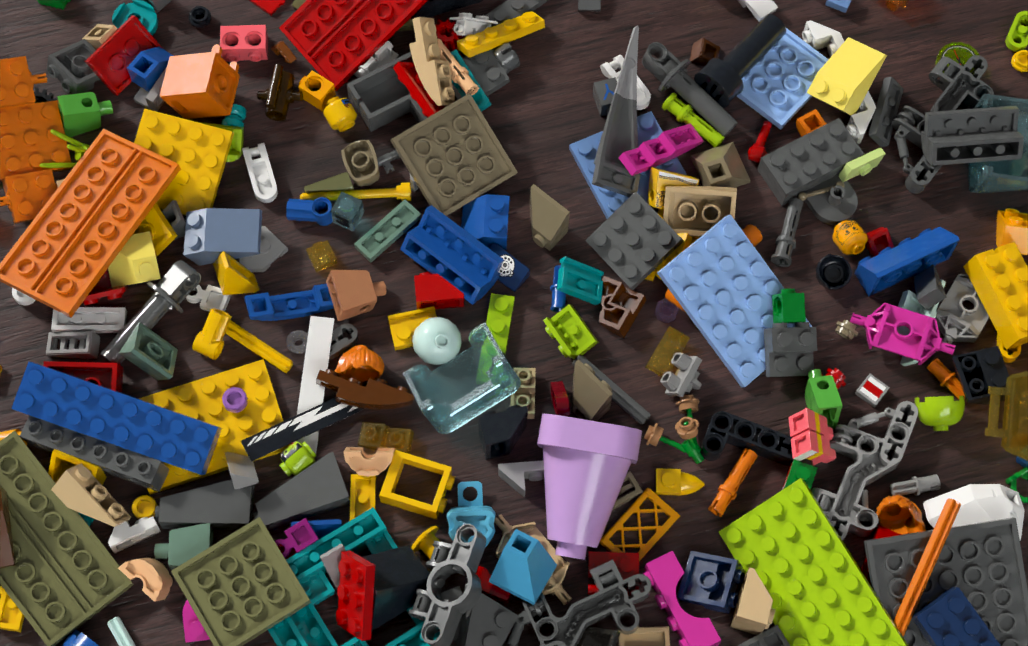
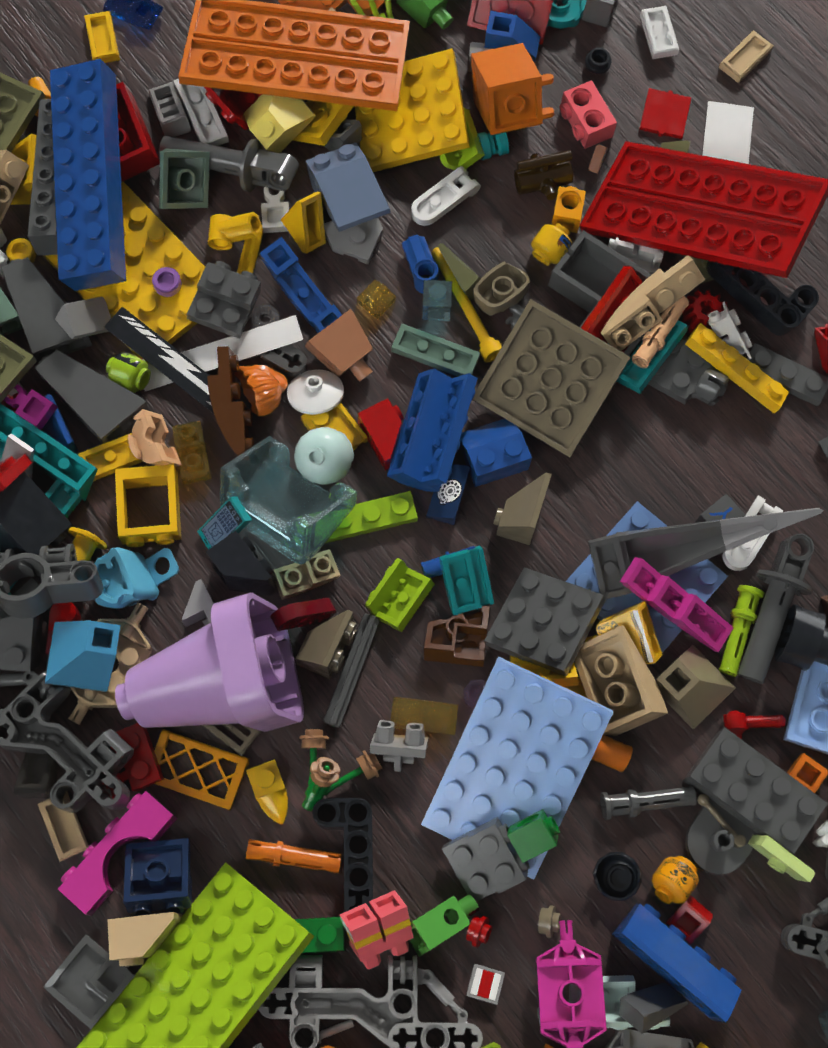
camera: 65 degrees right, 5 degrees up
none -> dark grey plate [186,261,261,339]
none -> tile [197,496,252,550]
none -> white dish [287,370,344,415]

